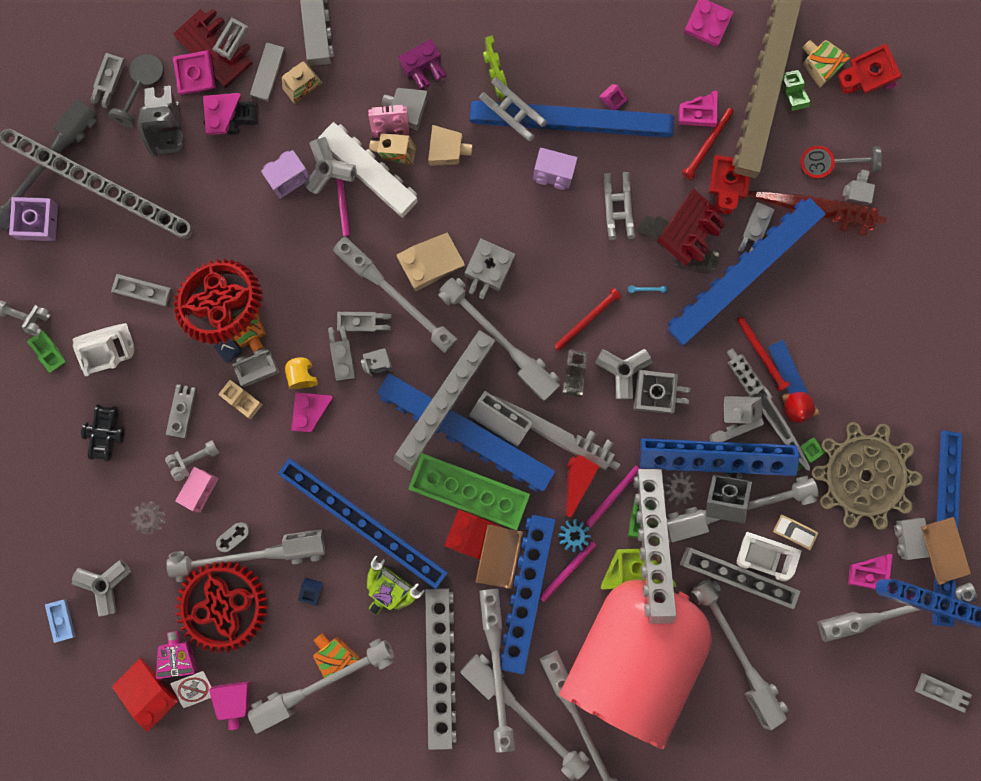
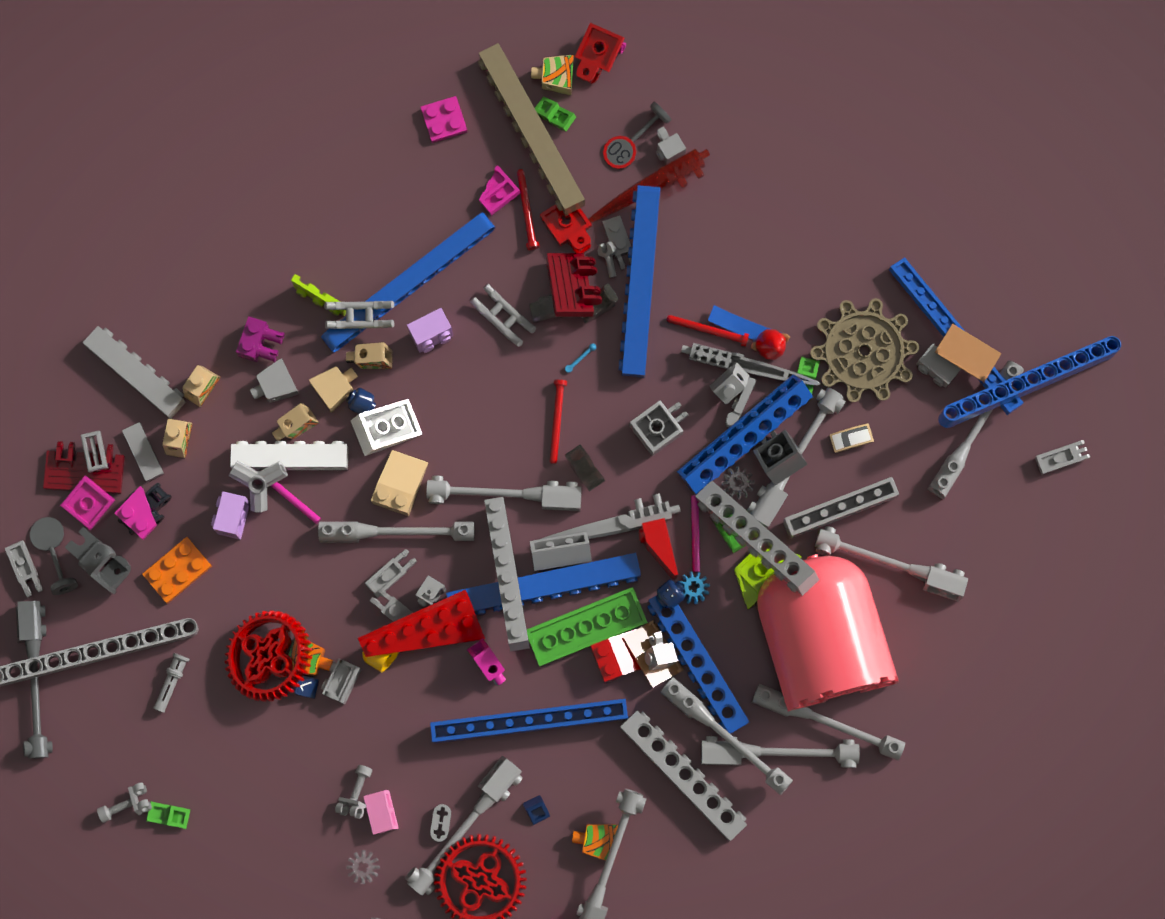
camera: 40 degrees left, 5 degrees down
lavender brick [9,197,58,241] -> none
white piece [73,323,135,376] -> none
black axle [81,404,125,462] -> none
light grey tile [111,274,173,307] -> none
light grey hinge [166,384,197,438] -> none
tan slope [218,380,263,419] -> none
dark pink wing [292,392,333,433] -> none
torso [367,556,425,615] -> none
bright pink hinge [368,105,410,138] -> none
light grey hinge [465,238,515,299] -> none
dark pink bar [539,540,597,602] -> none
light grey piece [594,349,653,400] -> none
dark pink slope [599,84,628,110] -> none
white piece [737,532,802,581] -> none
dark pink wing [848,554,893,590] -> none
none -> orange plate [142,537,212,604]
none -> light grey pin [153,653,190,713]
none -> tan torso [183,365,220,407]
none -> tan torso [346,342,392,369]
none -> dark blue head [346,388,376,414]
none -> white slope [351,399,422,456]
none -> red wing [358,590,485,657]
none -> dark pink torso [467,638,506,686]
none -> light grey bar [598,241,617,278]
none -> brick [644,632,678,670]
none -> dark blue head [656,579,685,609]

